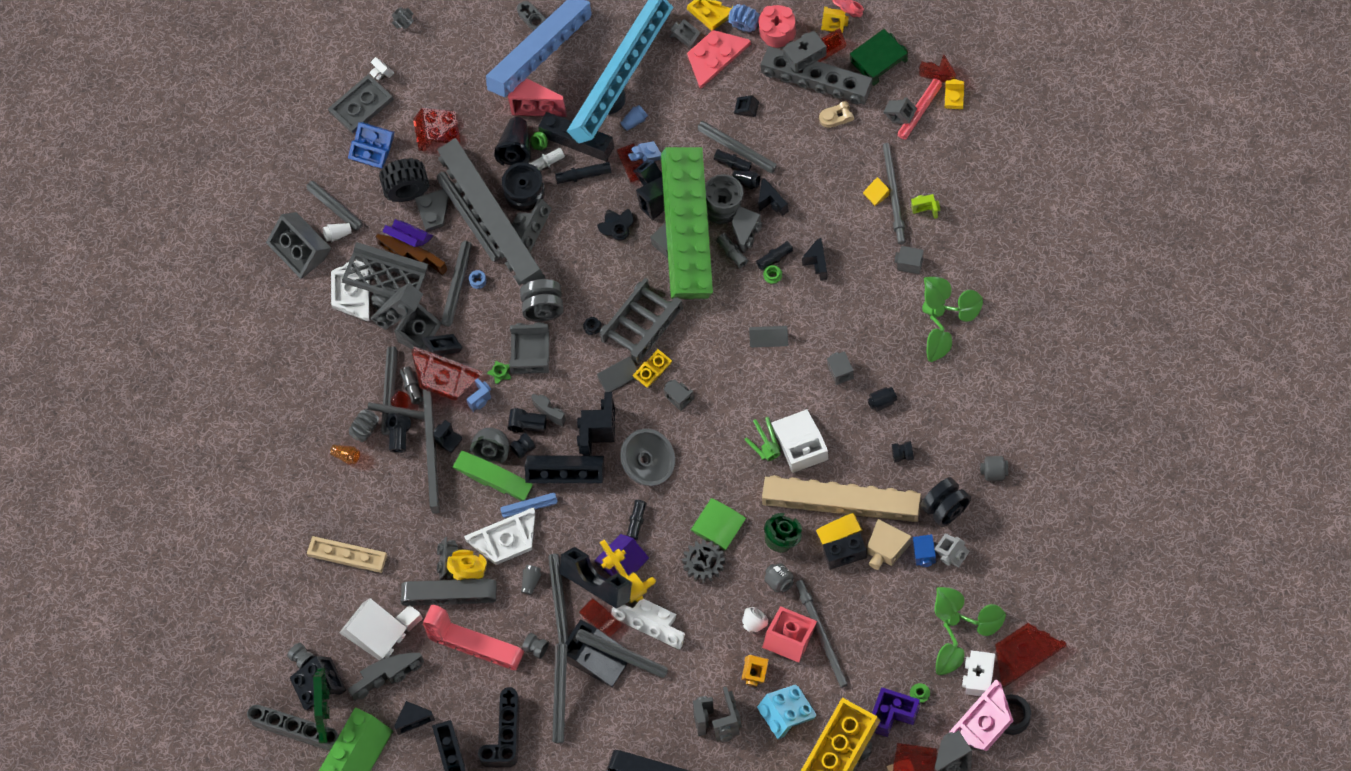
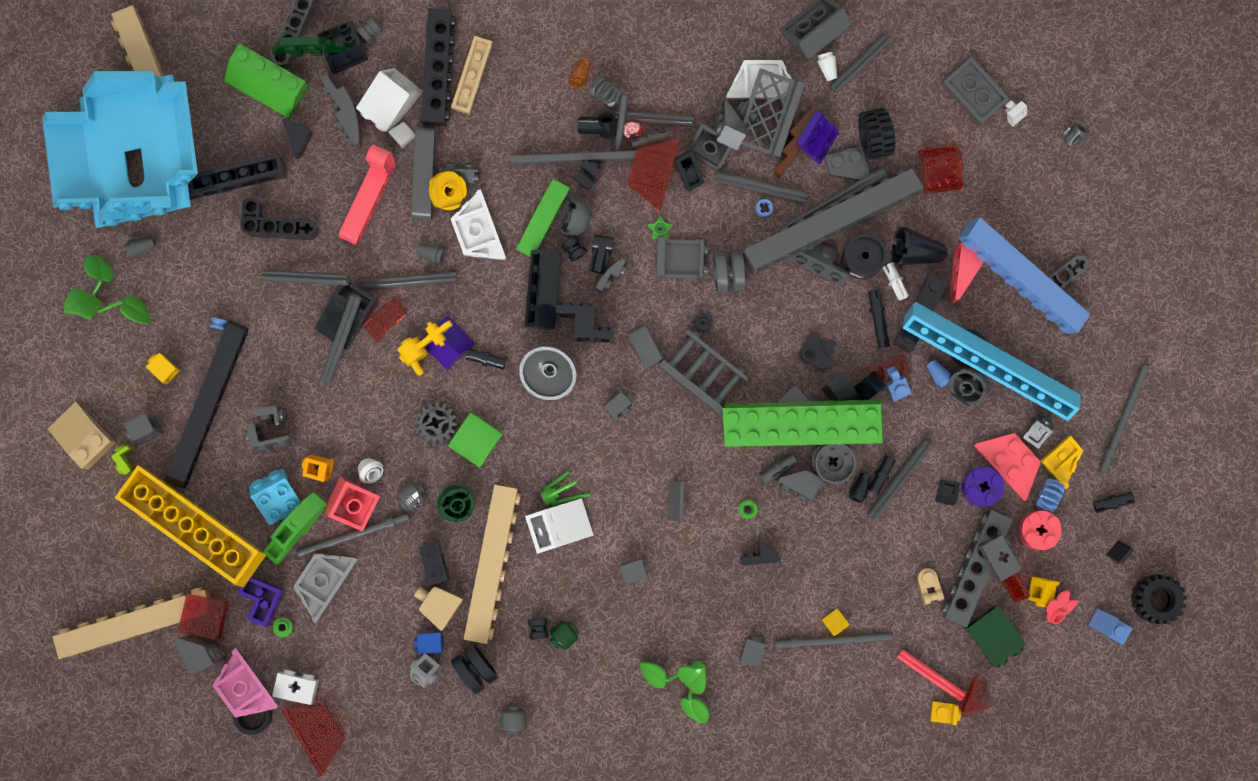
camera: 80 degrees right, 20 degrees up
blue slope [348,122,395,169] -> none
medium blue bracket [467,378,491,412] -> none
medium blue axle [501,493,557,518] -> none
dark grey wheel [522,633,549,659] -> none
bright green plate [530,132,548,150] -> none
black arch [560,547,632,609] -> none
white bracket [611,599,685,649] -> none
yellow slope [633,349,672,388] -> none
black pin [756,241,793,271] -> none
black slope [758,178,789,216] -> none
yellow slope [816,513,862,544] -> none
black brick [867,387,897,412] -> none
dark grey brick [883,97,917,124] -> none
lime bracket [911,194,941,219] -> none
bright green plant [934,587,1006,675] -> none
none -> bright green slope [263,492,328,565]
none -> light grey wing [293,554,359,623]
none -> black brick [421,8,456,126]
none -> dark green head [550,621,579,650]
none -> dark grey cylinder [948,367,989,407]
none -> dark purple brick [961,467,1004,507]

